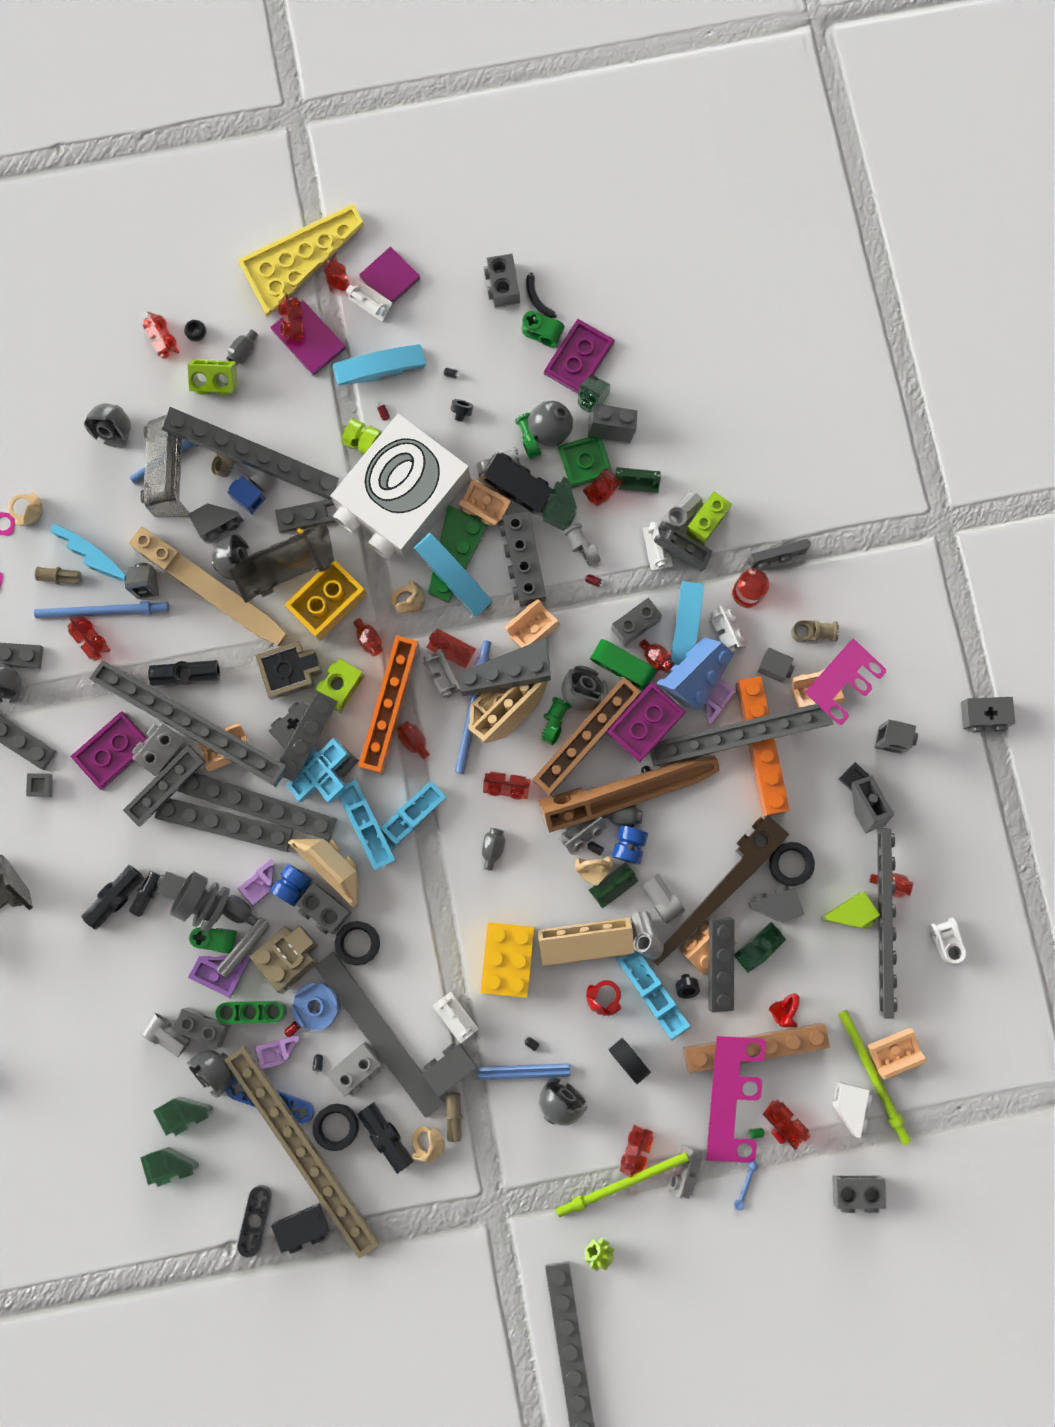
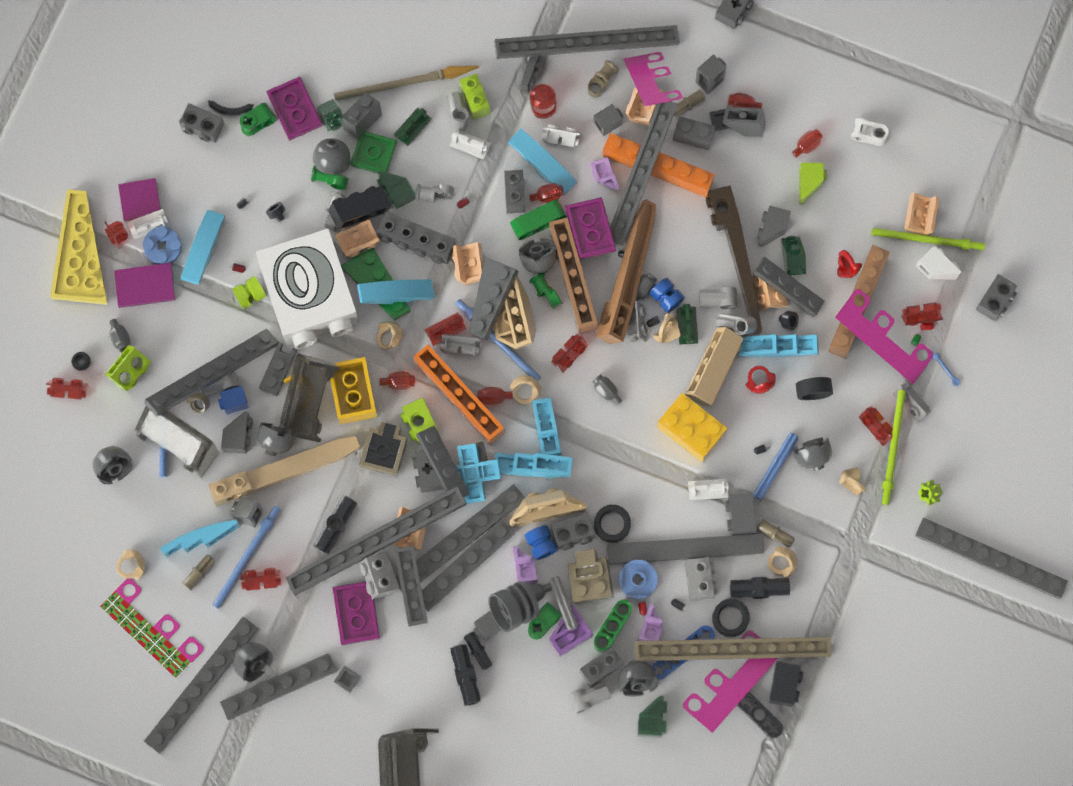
camera: 60 degrees left, 5 degrees down
clear green slope [140,1147,199,1187] -> none
clear red hinge [278,293,304,344] -> none
clear red bracket [583,468,623,506] -> none
dark grey hinge [654,521,712,572] -> none
medium blue wedge [656,637,734,711] -> none
black tyre [769,842,815,886] -> none
dark grey plate [877,828,897,1019] -> none
none -> medium blue plate [143,226,181,264]
none -> dark tan piece [334,66,479,101]
none -> dark grey plate [494,25,680,59]
none -> tan piece [510,375,541,404]
none -> dark grey brick [673,116,715,151]
none -> dark tan axle [674,89,706,117]
none -> dark pink piece [683,630,778,733]
none -> clear red plant [728,92,762,108]
none -> tan piece [839,467,866,495]

